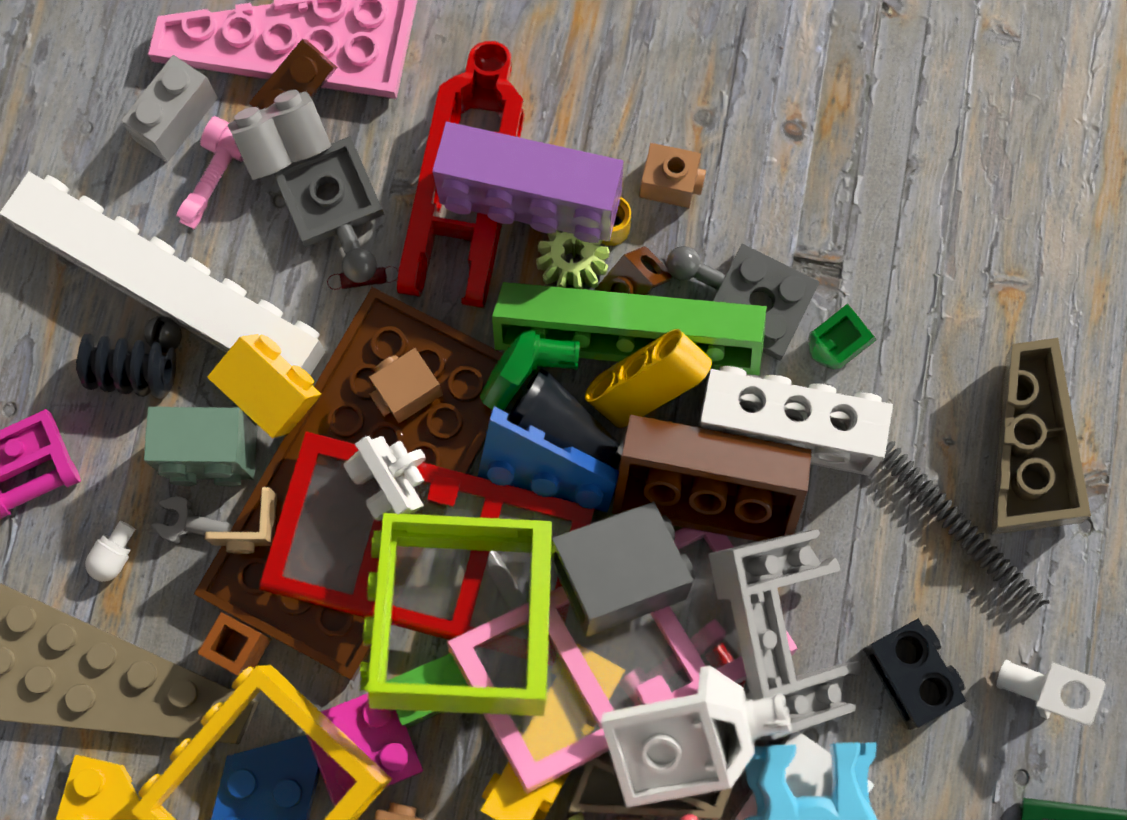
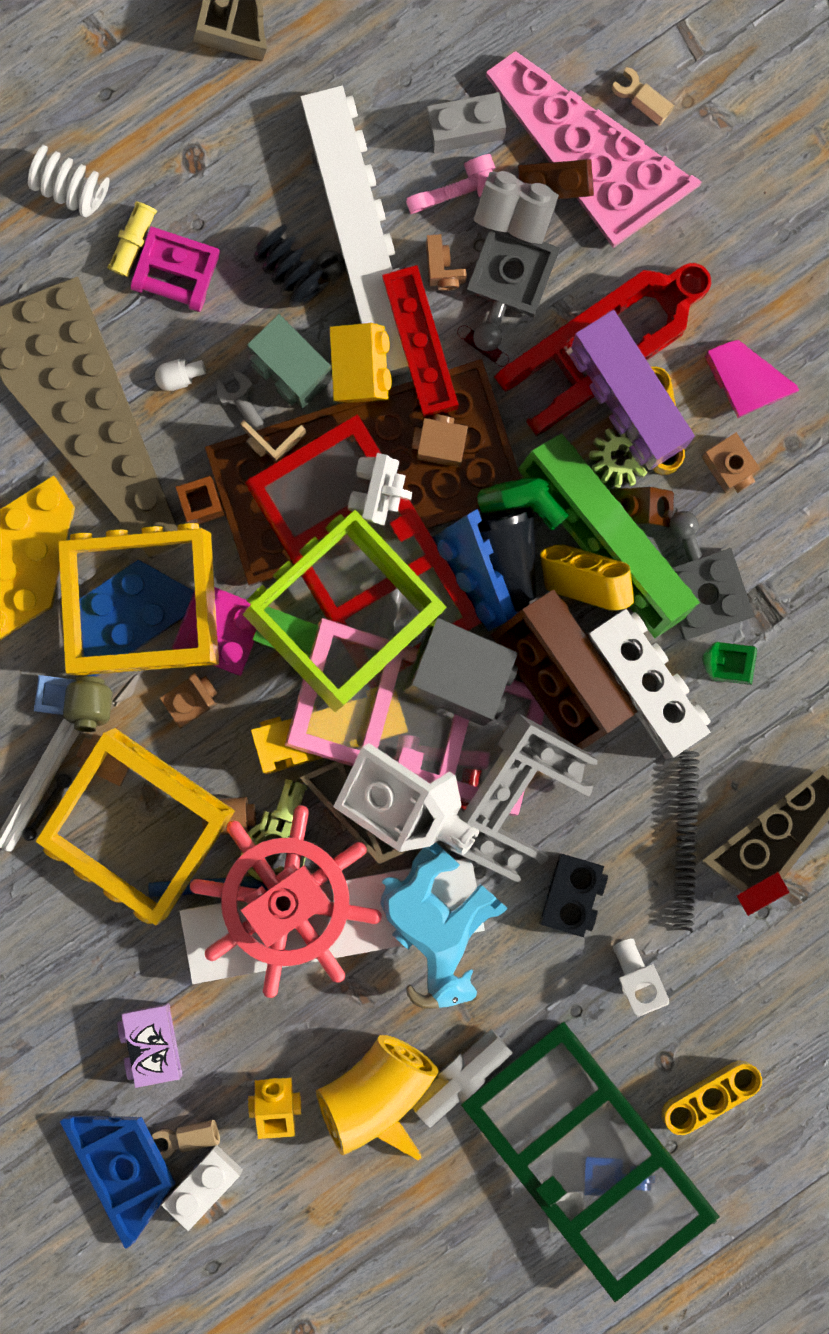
camera: 40 degrees right, 10 degrees up
none -> red hinge [382,265,459,417]
none -> medium nougat bracket [426,234,467,291]
none -> dark pink slope [705,340,799,418]
none -> red piece [736,872,790,916]

